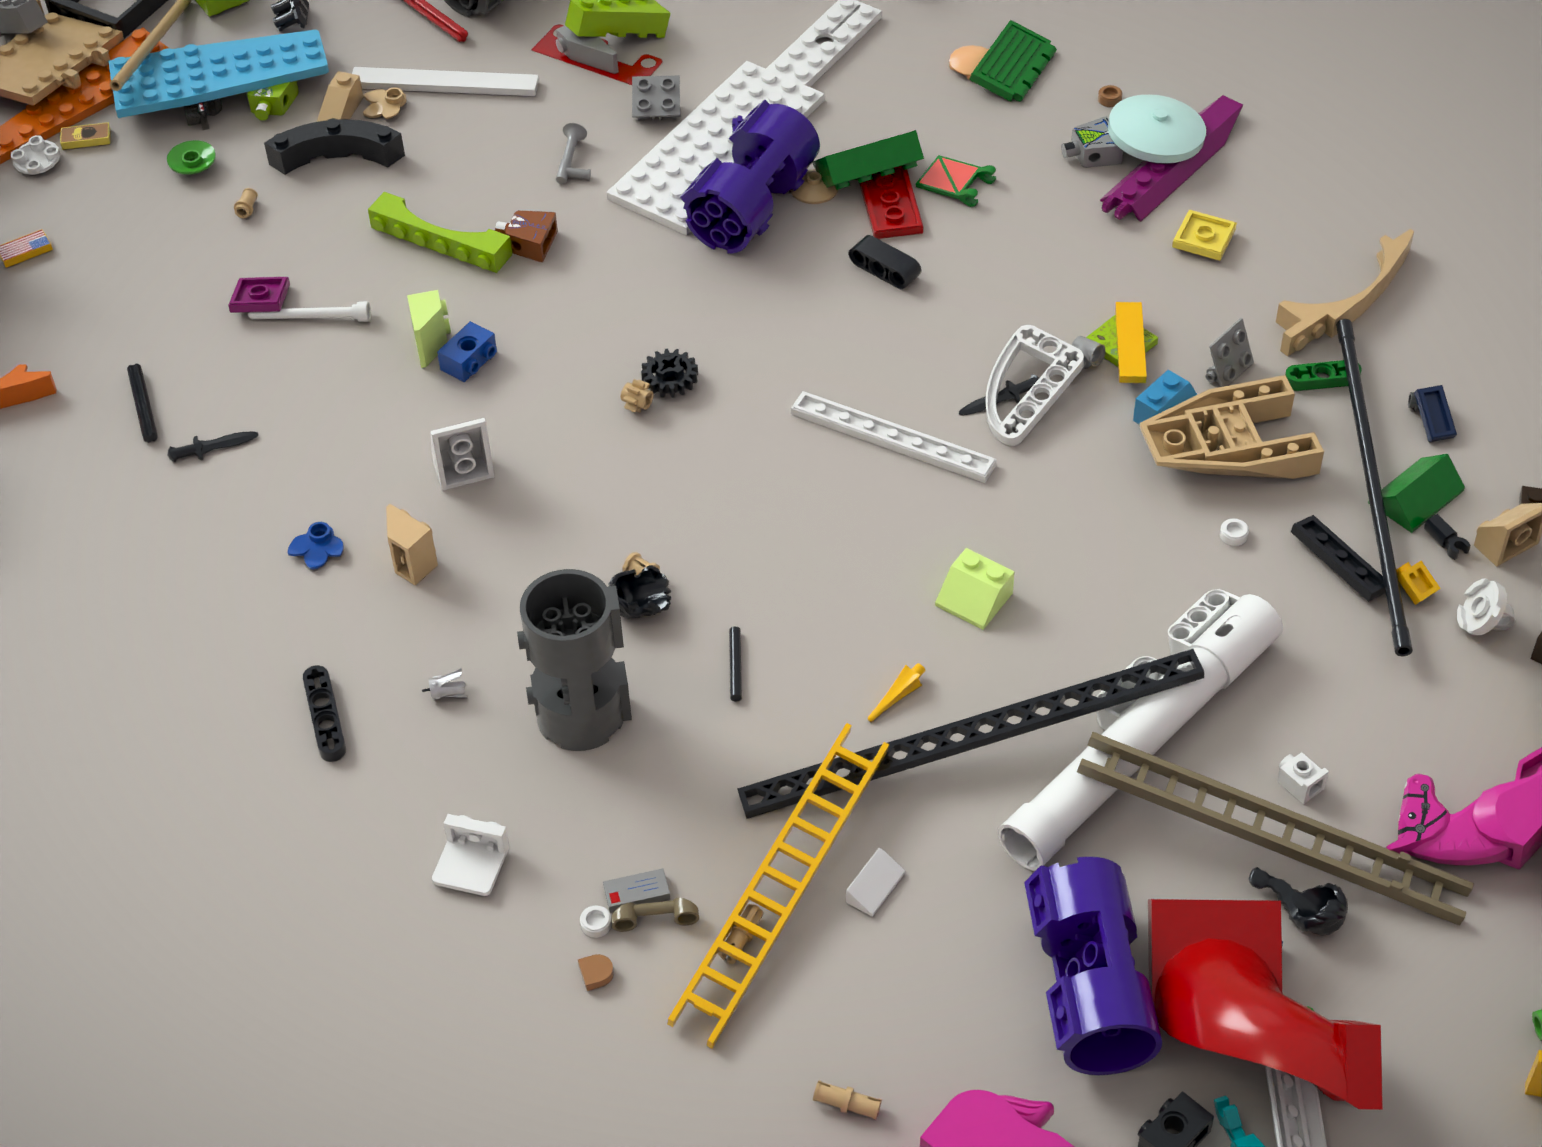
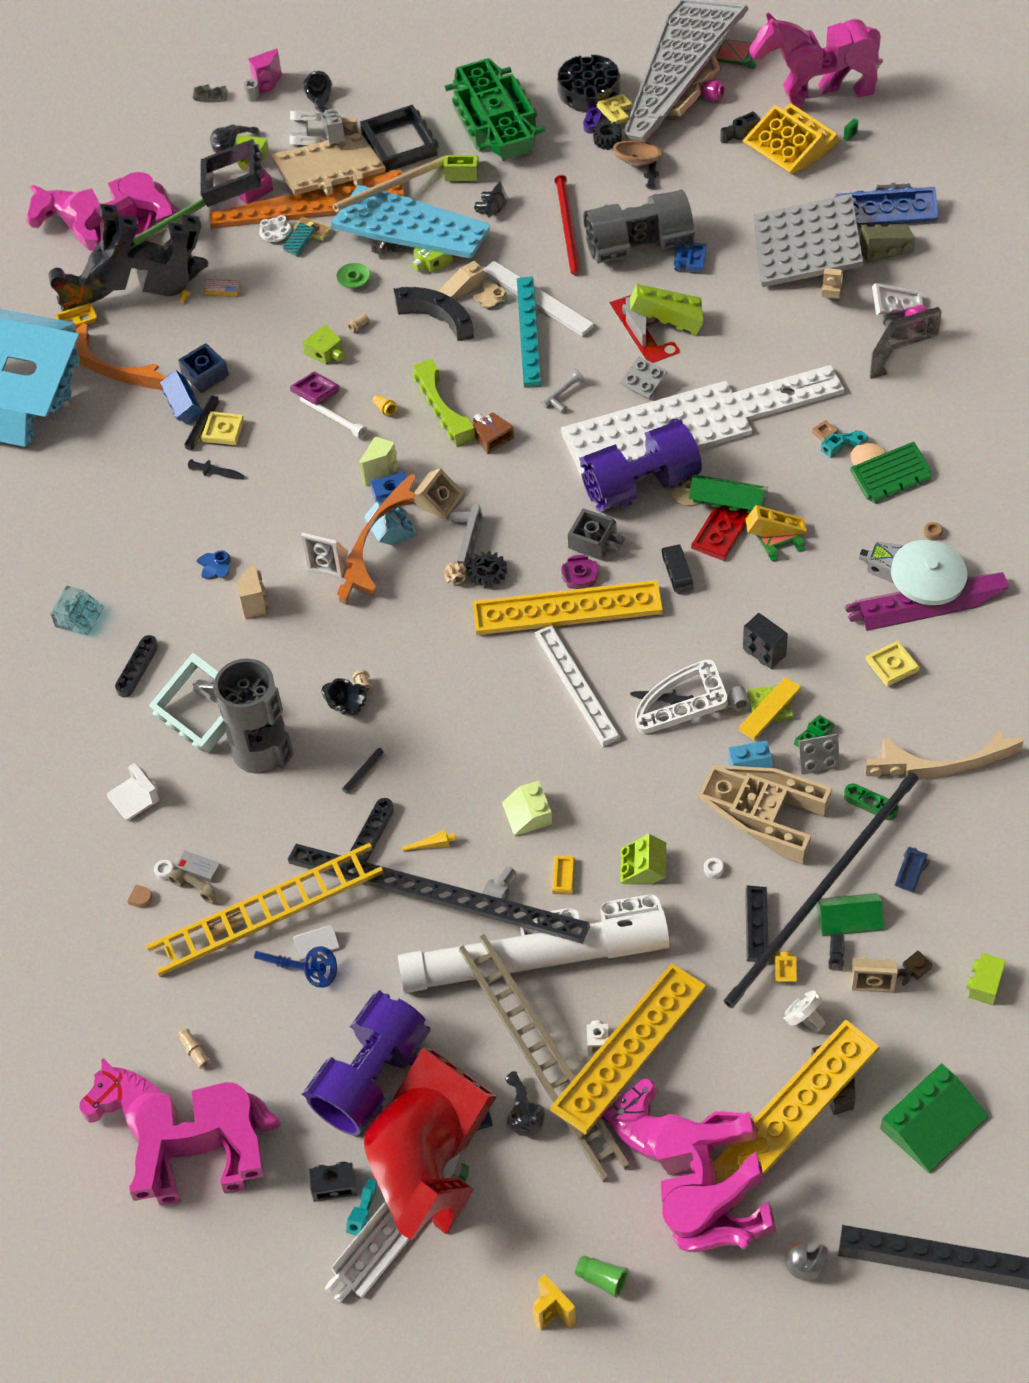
camera: 40 degrees right, 5 degrees up
none -> clear light blue slope [50,585,104,636]
none -> light aqua window [149,653,226,753]
none -> brick [160,370,203,425]
none -> dark blue brick [178,343,229,393]
none -> light yellow plate [201,412,245,445]
none -> clear blue dish [254,946,337,988]
none -> teal tile [282,222,315,256]
none -> lime torso [302,324,345,364]
none -> orange slope [337,473,416,604]
none -> black beam [350,798,394,862]
none -> medium azure slope [365,501,417,545]
none -> yellow cone [373,395,397,416]
none -> tan slope [414,468,464,519]
none -> light grey piece [450,504,483,573]
none -> yellow plate [472,580,663,635]
none -> light grey axle [483,867,516,900]
none -> teal plate [517,276,541,387]
none -> yellow plate [550,963,706,1135]
none -> yellow tile [552,856,575,895]
none -> magenta plate [561,555,598,589]
none -> dark grey hinge [567,508,626,560]
none -> lime slope [620,834,666,884]
none -> black brick [743,613,788,669]
none -> yellow slope [746,505,807,537]
none -> green slope [794,714,835,747]
none -> medium nougat tile [812,420,838,442]
none -> teal piece [821,430,868,458]

